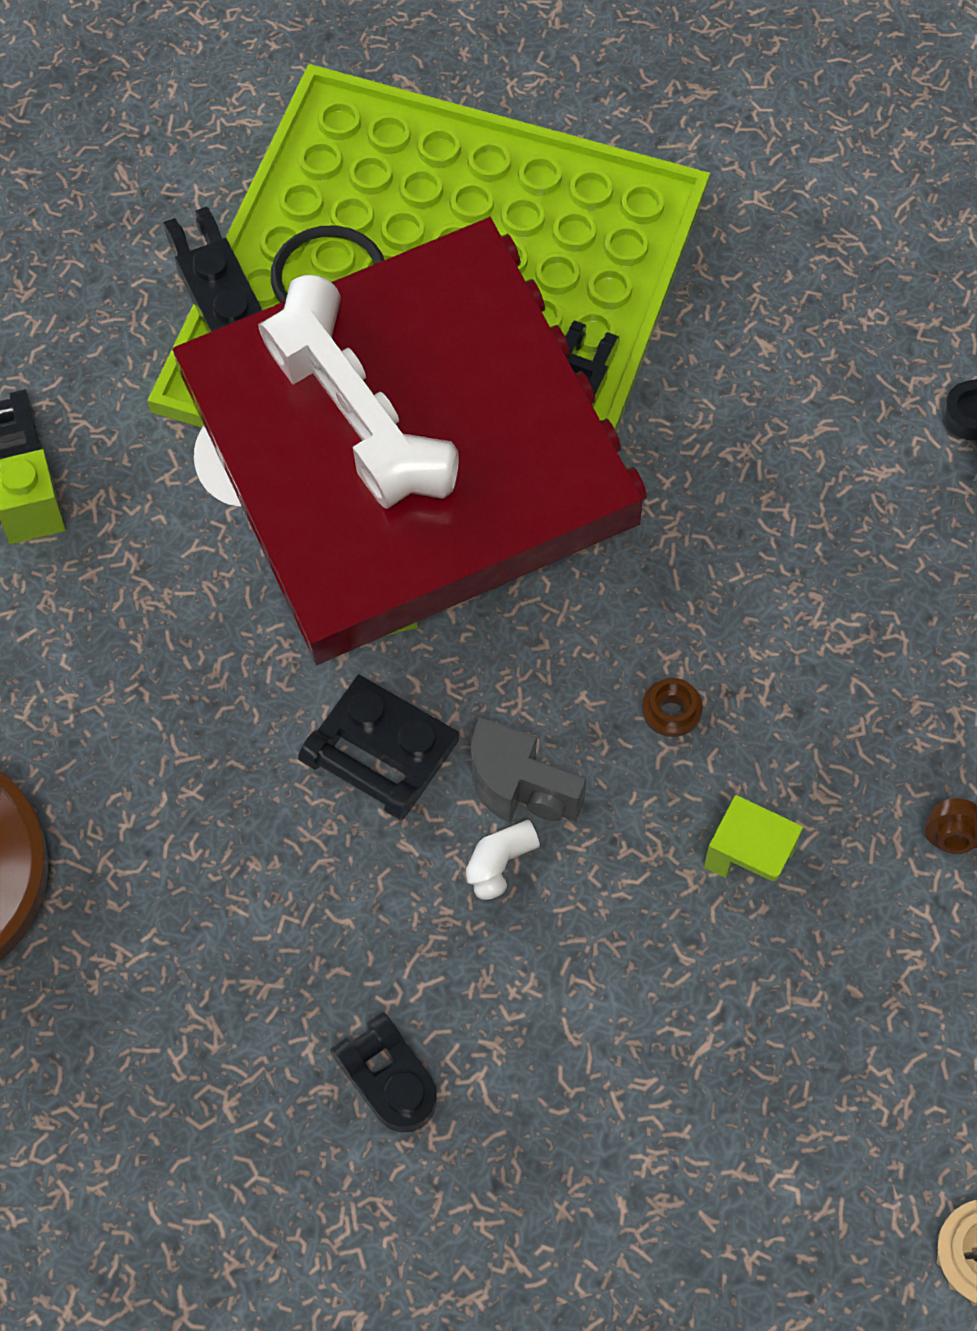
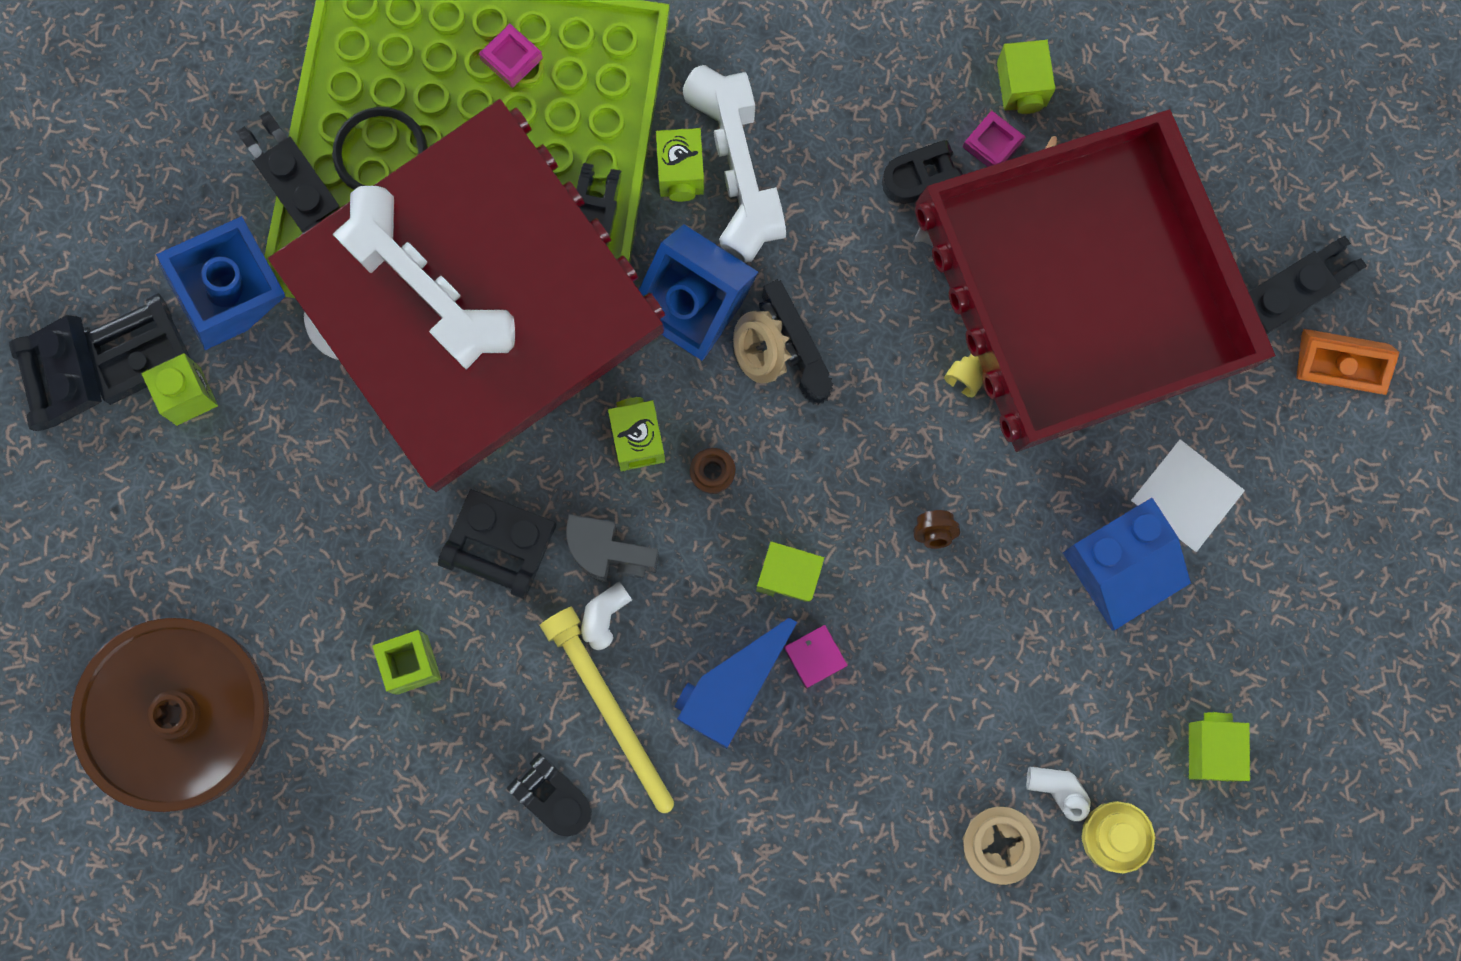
camera: 15 degrees left, 15 degrees up
none -> blue slope [156,216,285,350]
none -> lime brick [372,630,442,695]
none -> dark pink tile [479,23,543,88]
none -> light yellow piece [540,606,674,813]
none -> lime brick [608,397,665,471]
none -> blue slope [639,224,759,361]
none -> lime brick [656,128,704,202]
none -> blue slope [674,618,797,749]
none -> white plate [683,65,786,263]
none -> tan gear [733,311,792,383]
none -> black hinge [759,279,834,405]
none -> dark pink tile [784,625,848,689]

